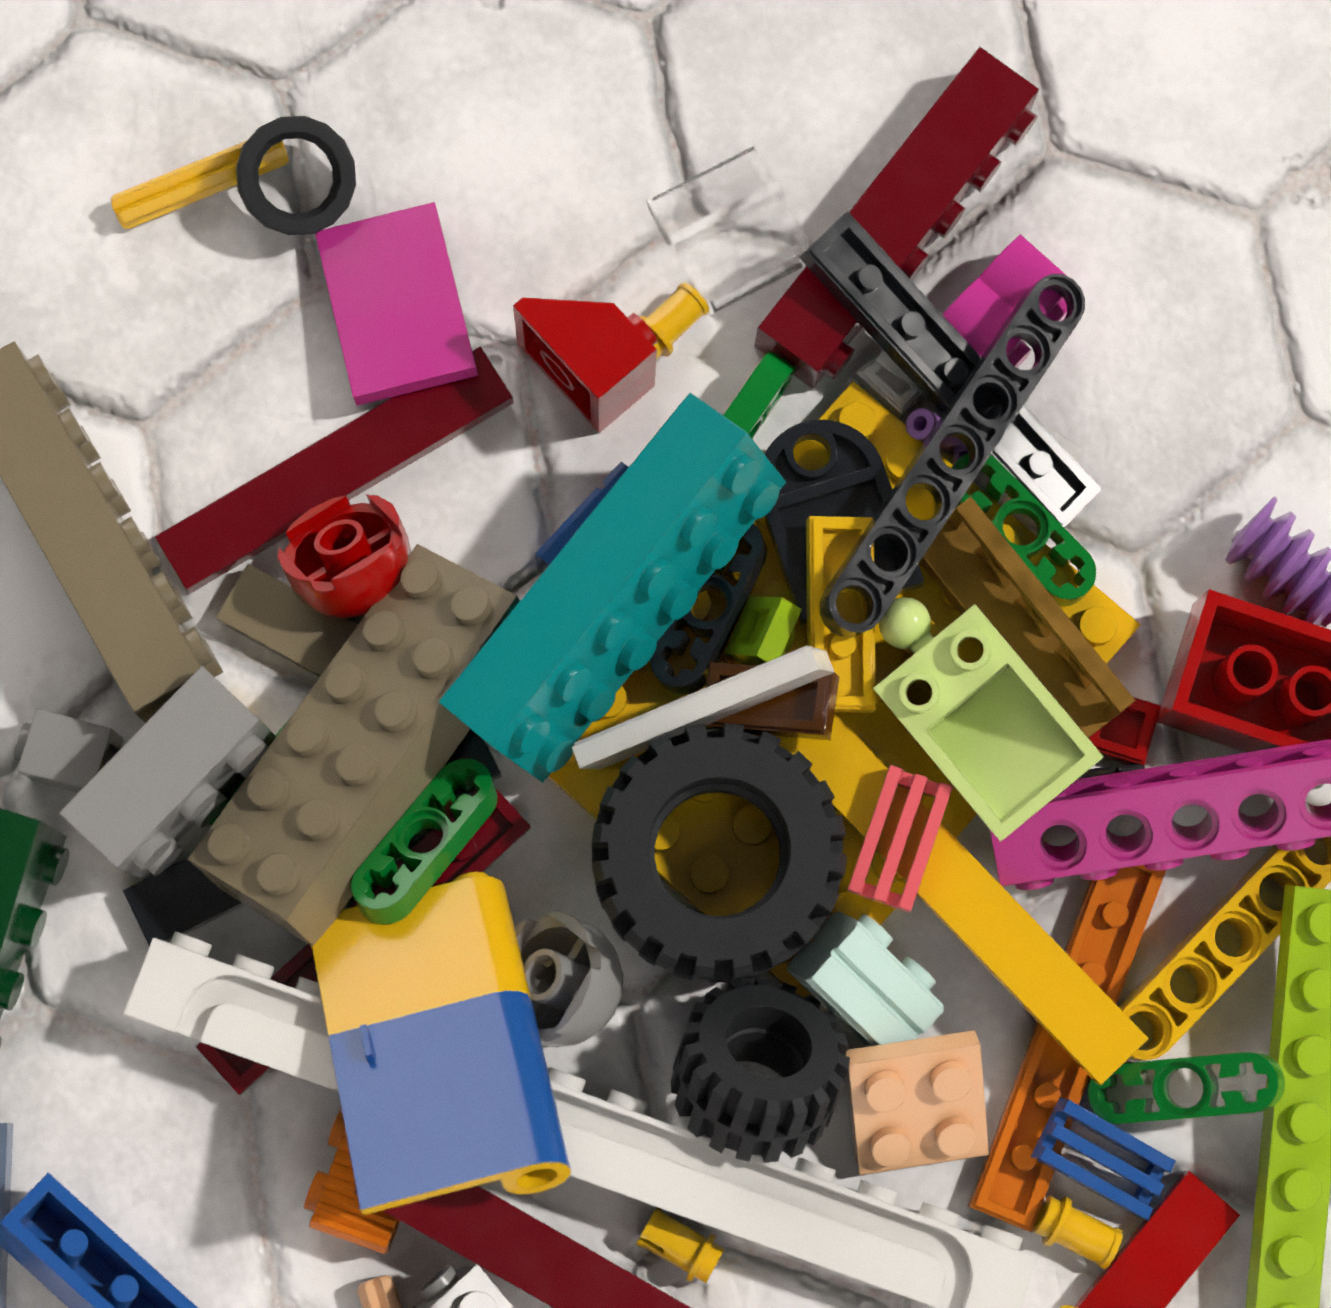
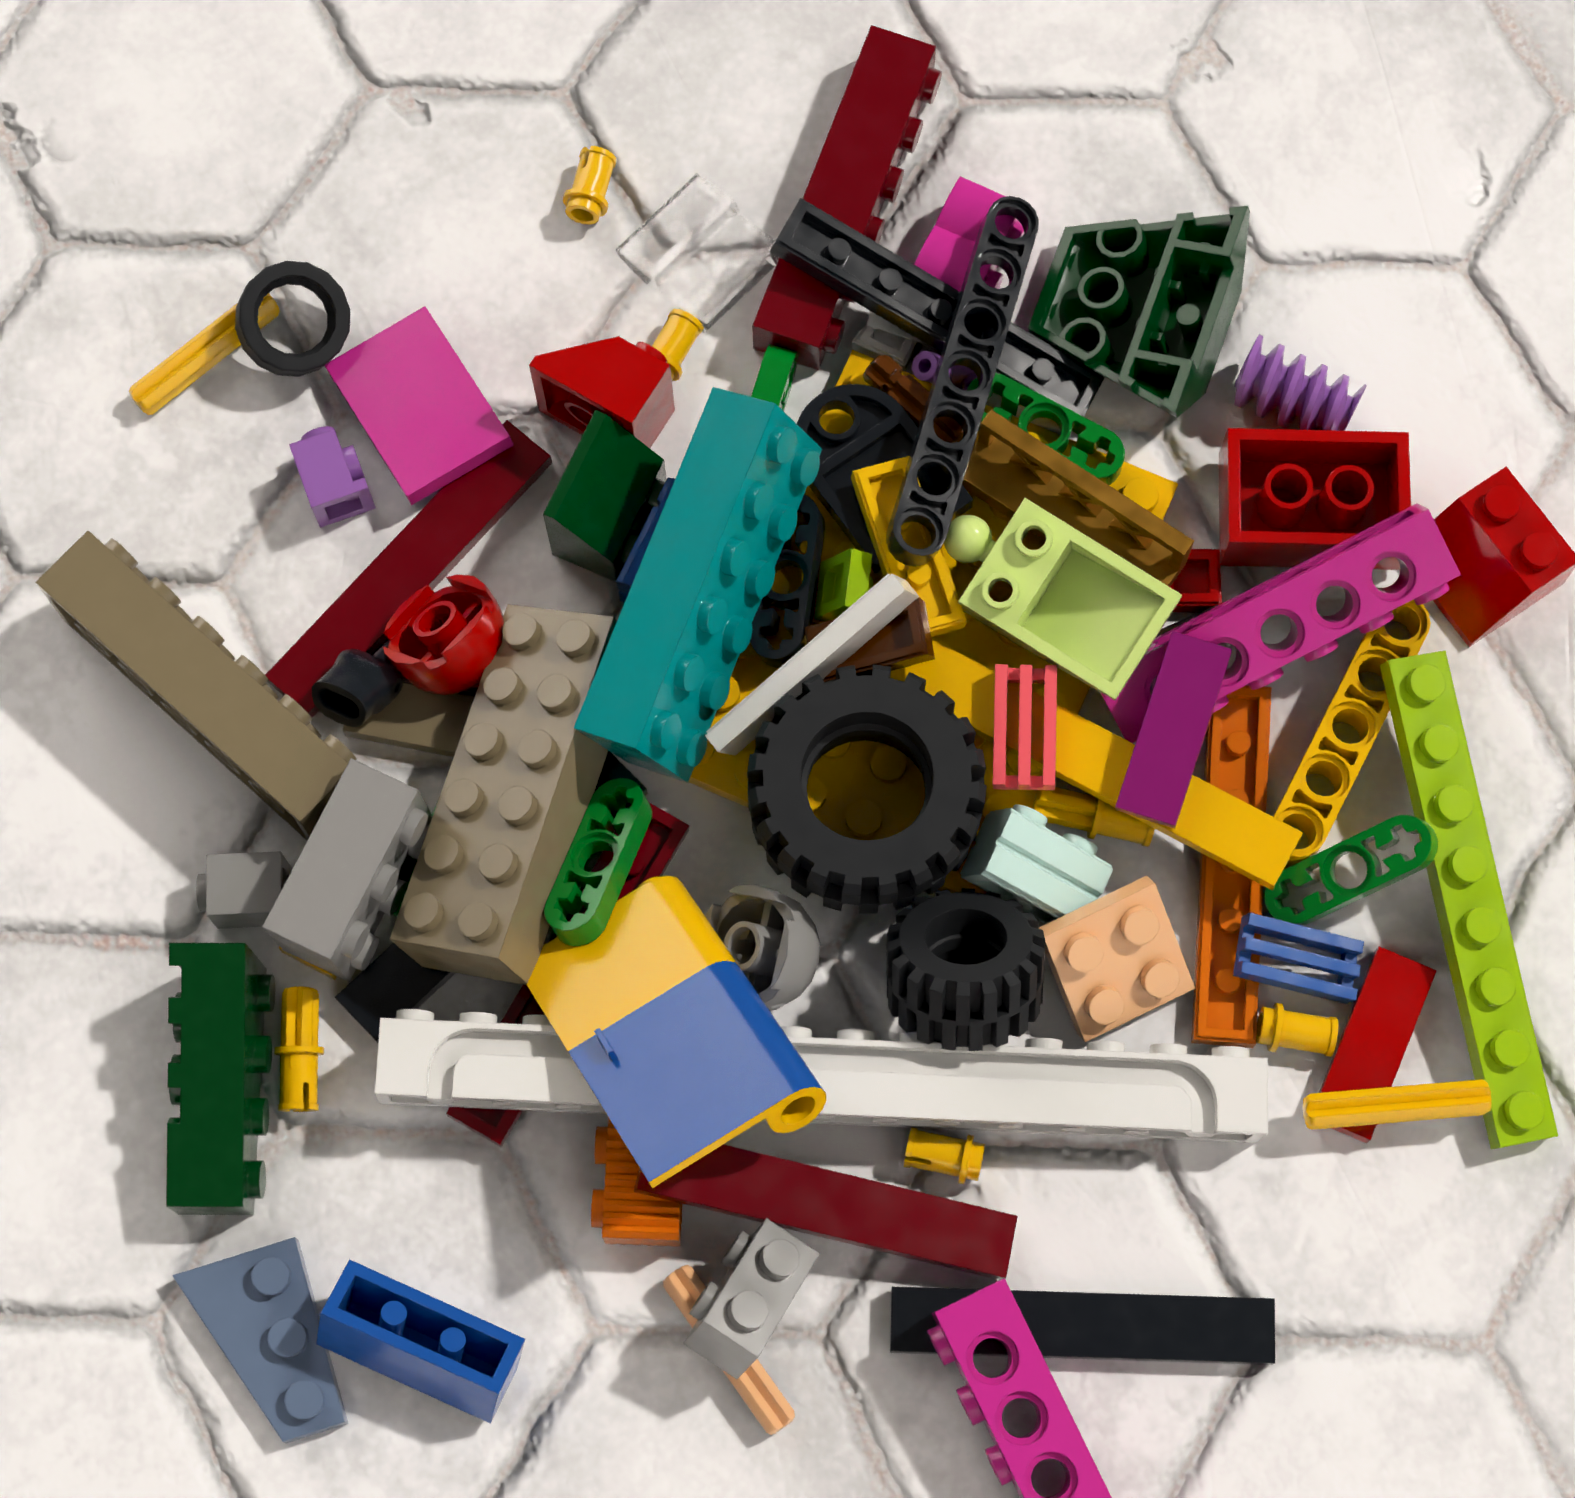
camera: 10 degrees left, 5 degrees down
none -> yellow axle [274,986,325,1112]
none -> medium lavender brick [289,426,376,528]
none -> black piece [312,640,404,727]
none -> dark green slope [543,410,667,582]
none -> yellow pin [563,146,617,225]
none -> reddish brown axle [863,355,963,443]
none -> dark green wedge [1028,206,1250,418]
none -> yellow axle [1033,787,1155,847]
none -> magenta tile [1115,631,1232,829]

